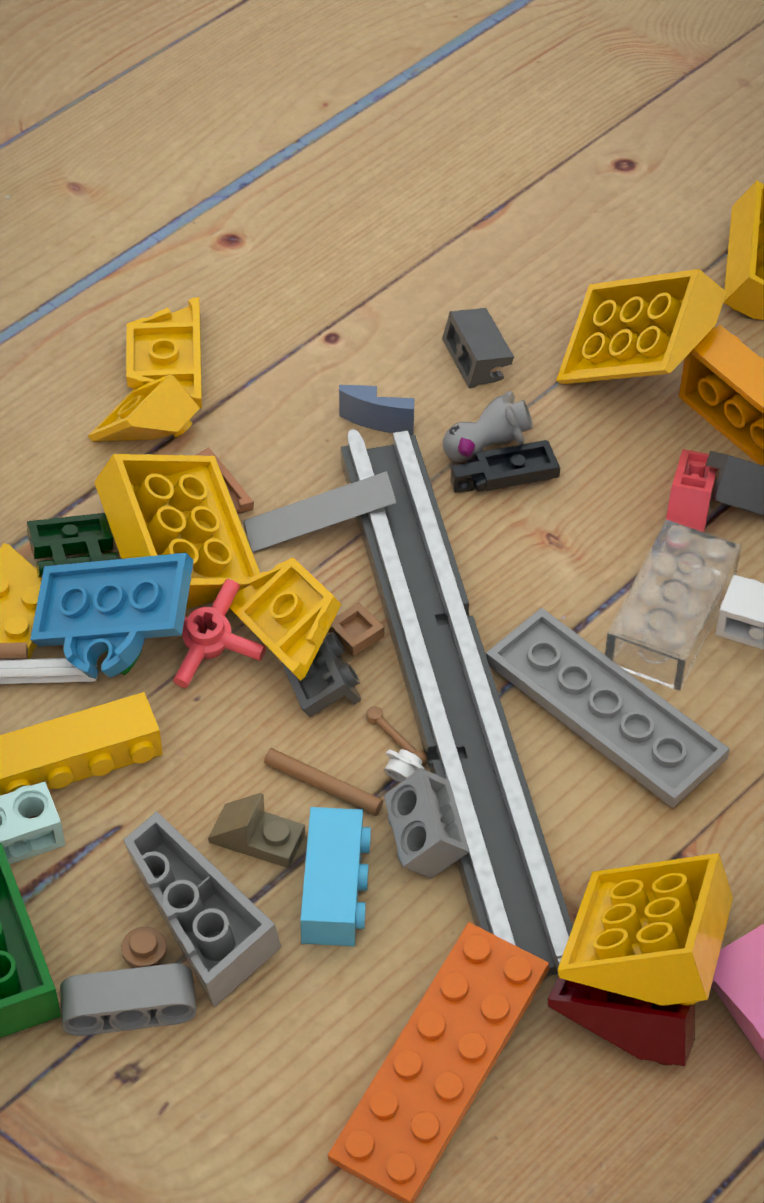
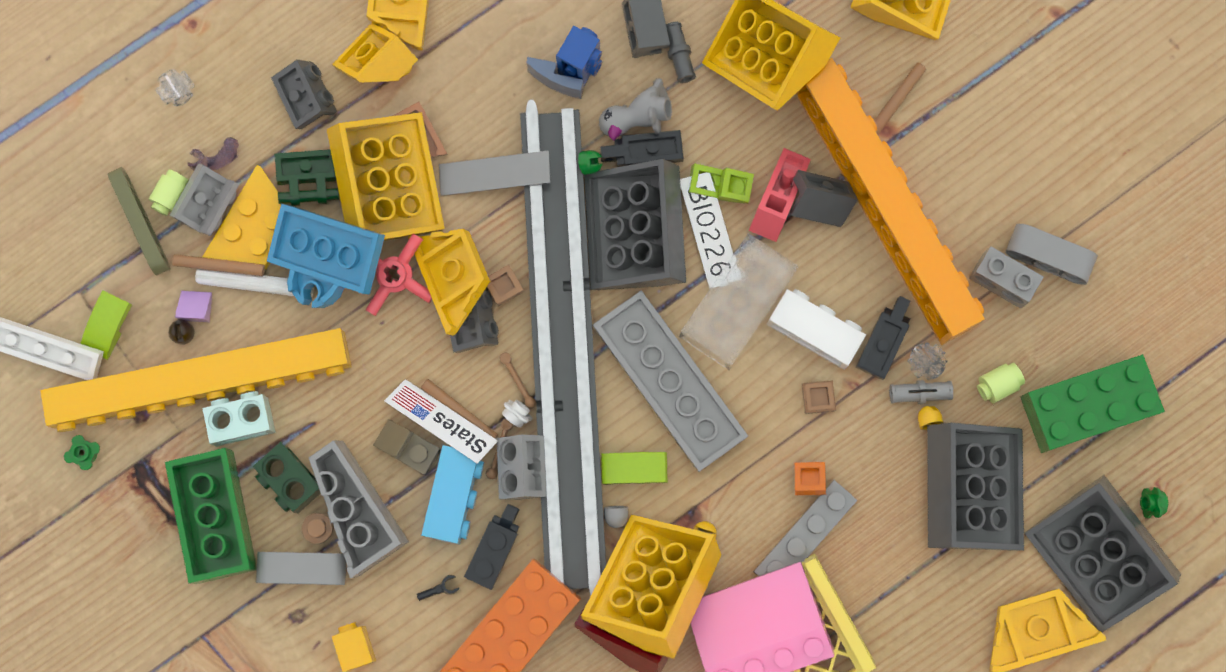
camera: 10 degrees right, 30 degrees up
none -> dark green brick [253,442,321,514]
none -> dark grey bracket [271,59,337,129]
none -> yellow brick [331,622,376,672]
none -> white sticker [384,379,498,464]
none -> black hand [417,575,459,601]
none -> black hinge [464,504,520,590]
none -> medium nougat hinge [486,419,513,479]
none -> blue brick [556,25,602,86]
none -> green hinge [578,150,603,175]
none -> dark grey slope [584,159,686,290]
none -> lime slope [601,452,668,485]
none -> light grey hinge [604,506,628,528]
none -> dark grey pin [666,21,696,83]
none -> white sticker [680,172,741,290]
none -> lime slope [689,163,754,204]

